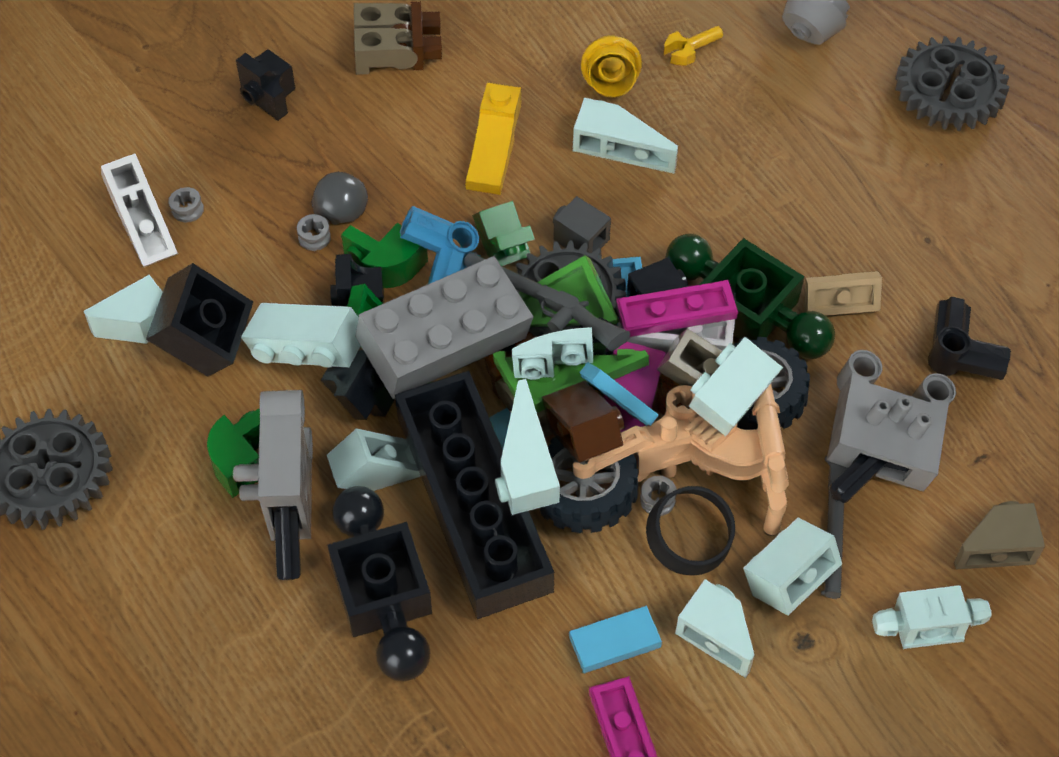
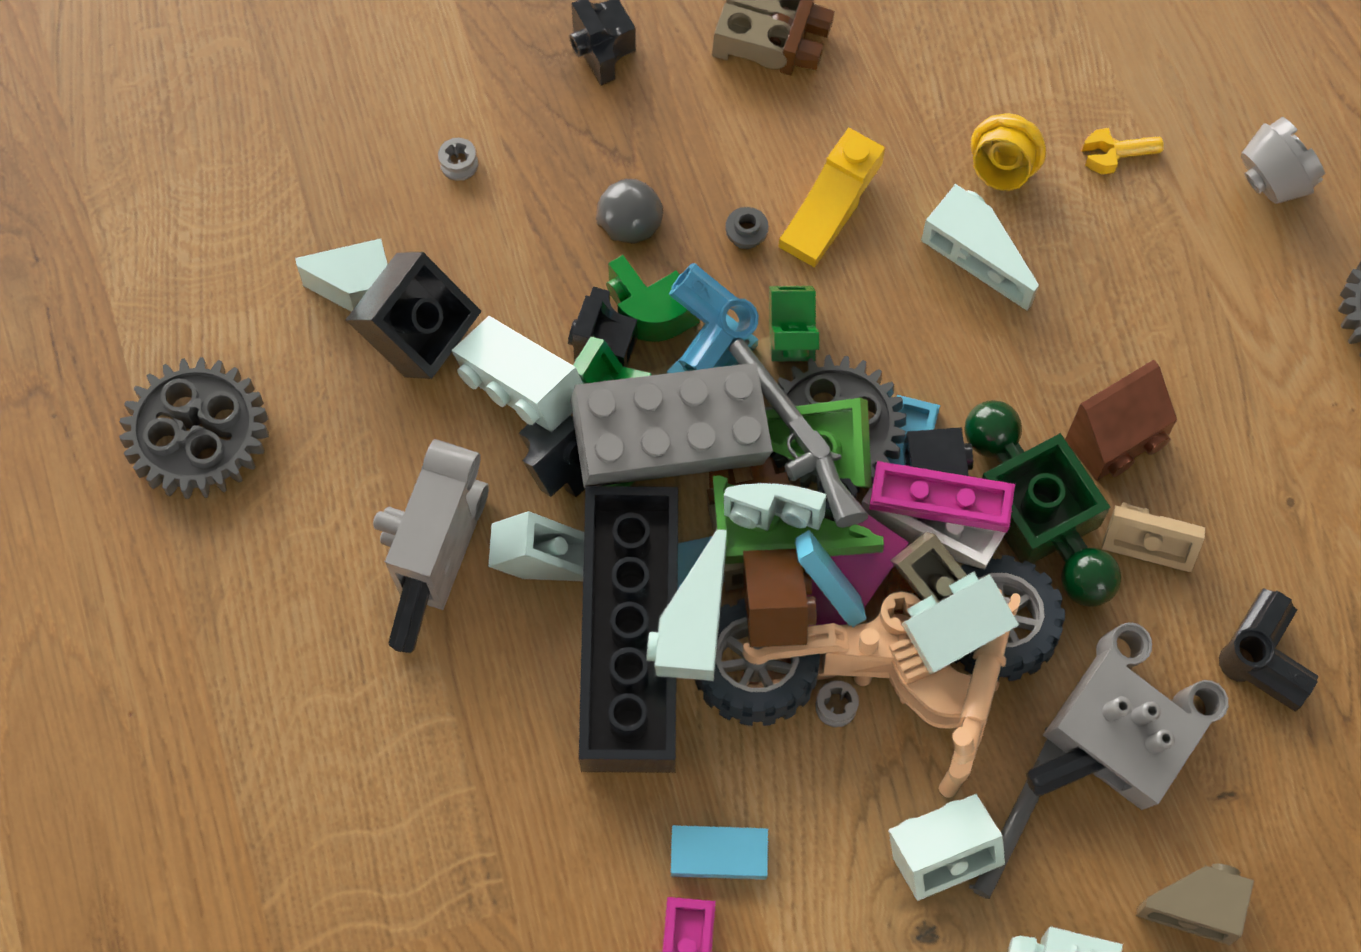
camera: 20 degrees right, 10 degrees up
white slope [101,154,178,268] -> none
green brick [207,408,260,498] -> none
light grey bush [296,214,331,251] -> none
black brick [327,486,432,681] -> none
dark grey brick [553,196,611,253] -> none
black tyre [646,486,735,576] -> none
light aqua slope [675,579,754,678] -> none
none -> dark grey plate [726,207,769,249]
none -> copper slope [1065,360,1177,481]

